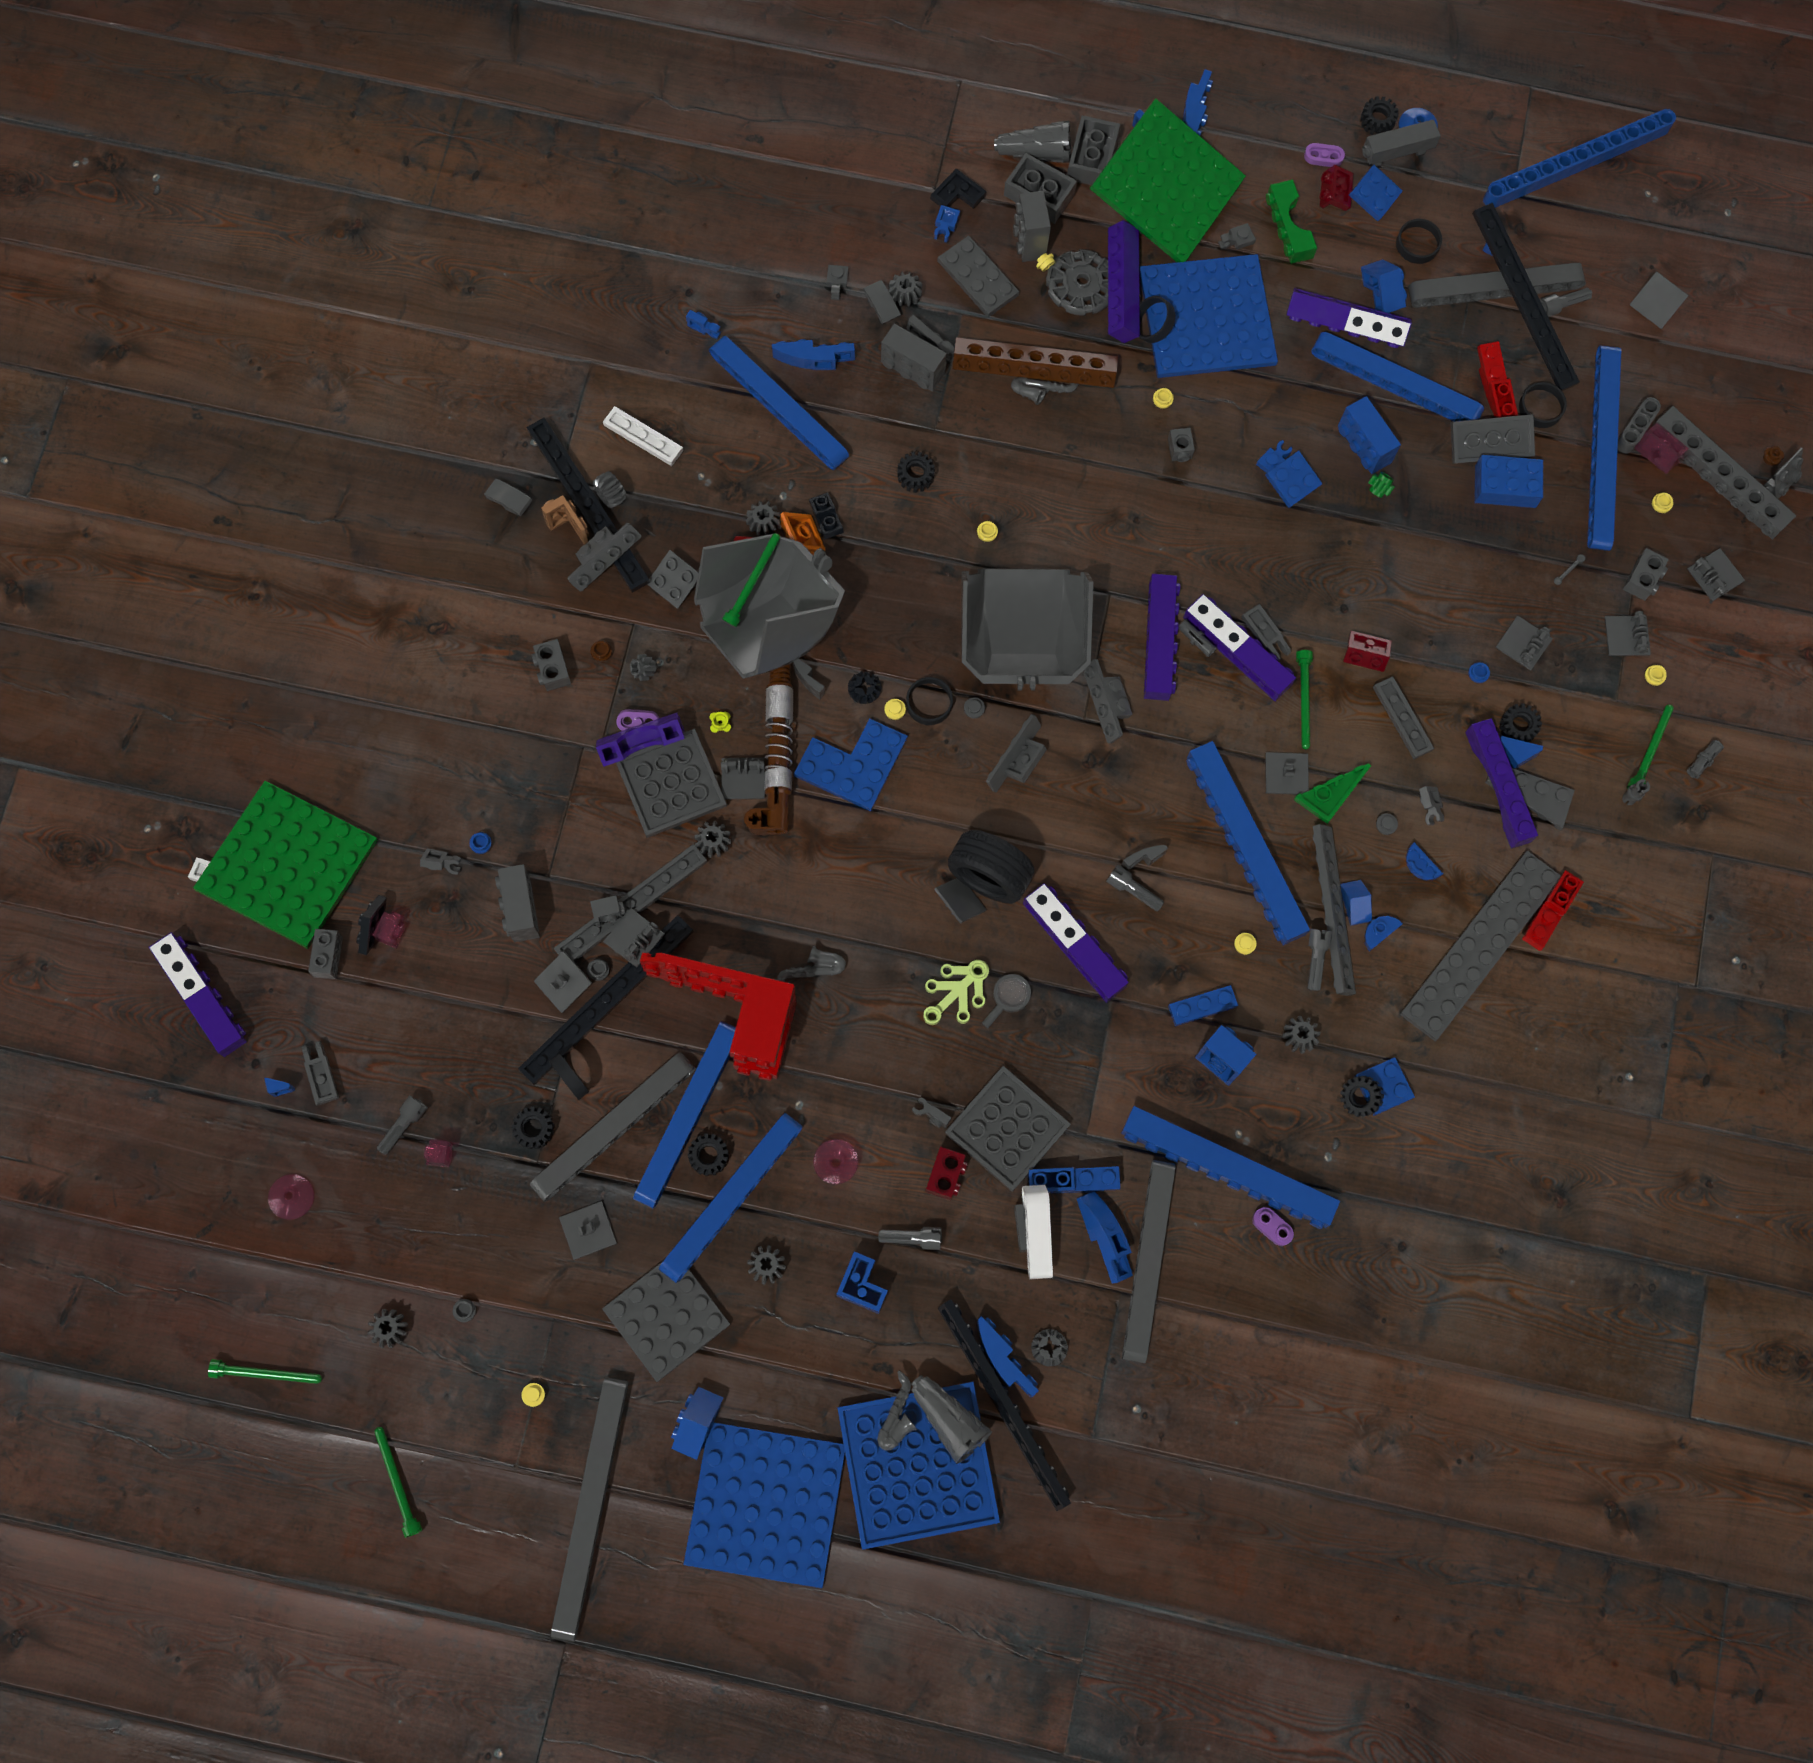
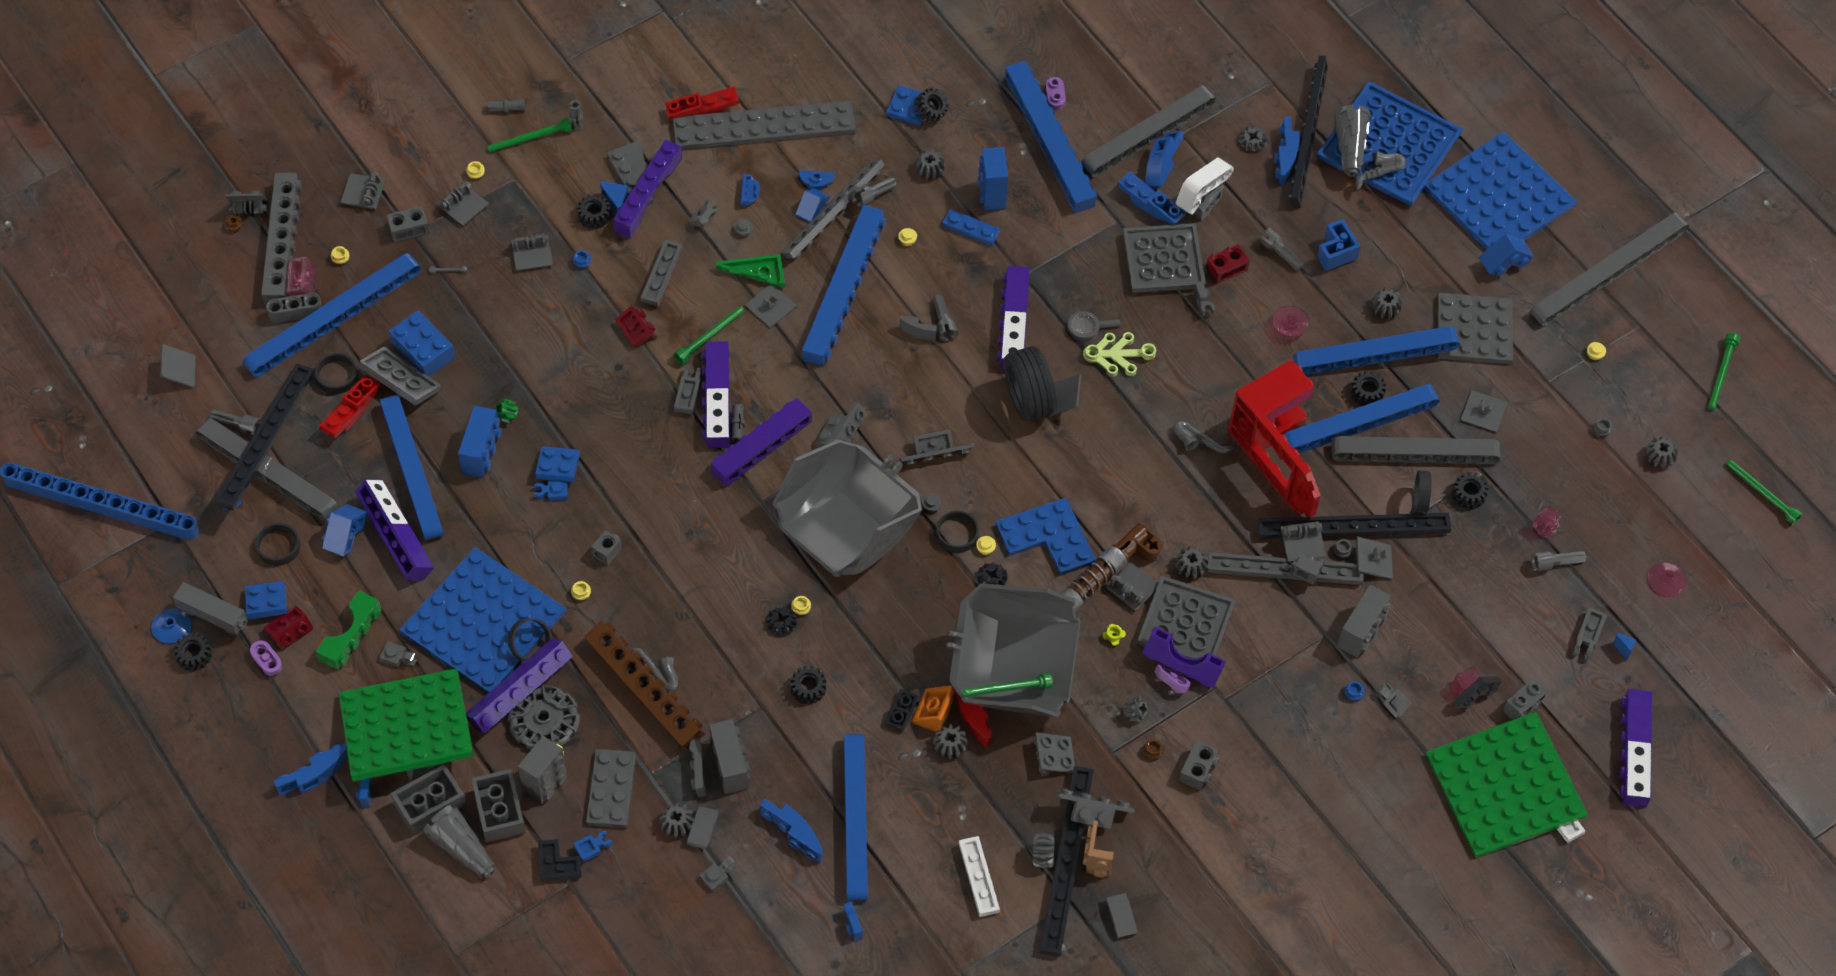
camera: 135 degrees left, 15 degrees down
none -> black gear [766,606,797,636]

